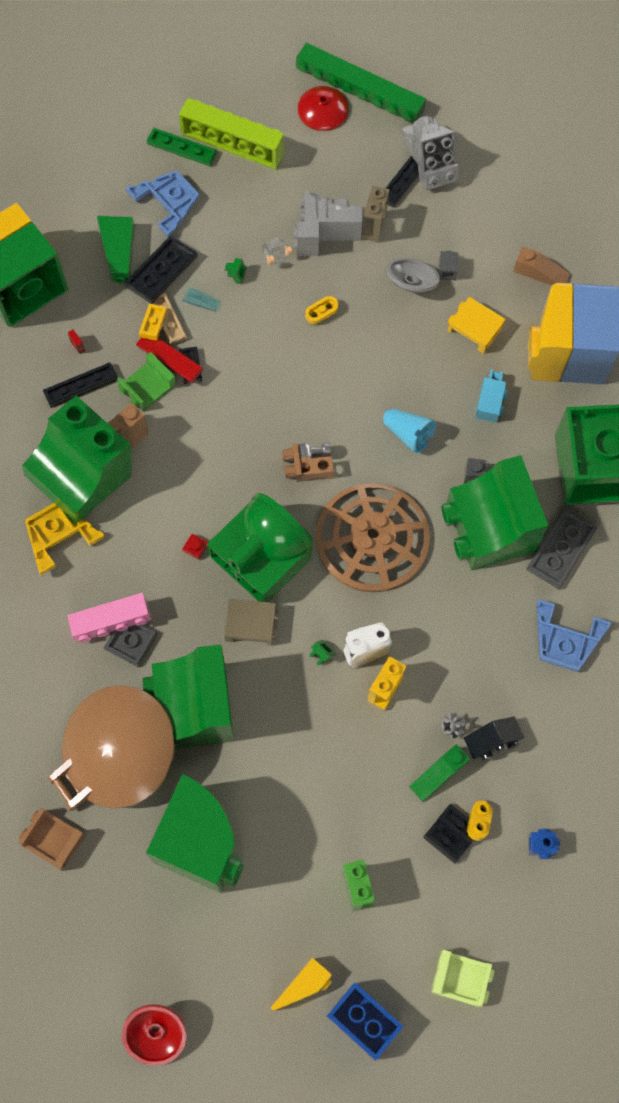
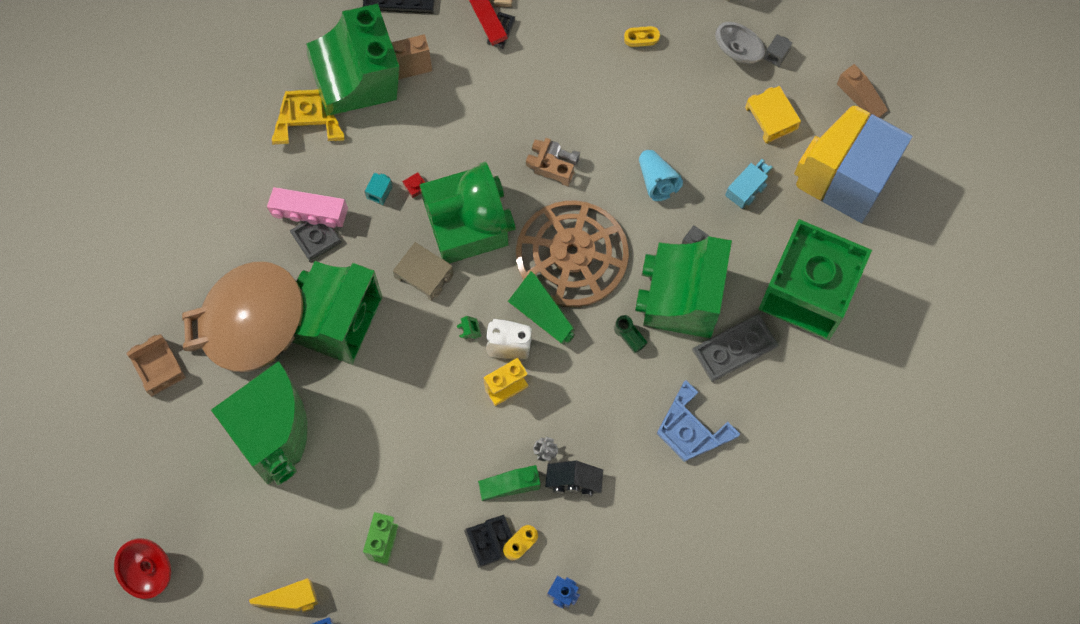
camera: 30 degrees right, 0 degrees up
bright green panel [117,352,176,411] -> none
none -> teal brick [365,173,393,205]
none -> green slope [507,271,575,345]
none -> dark green piece [614,315,648,354]

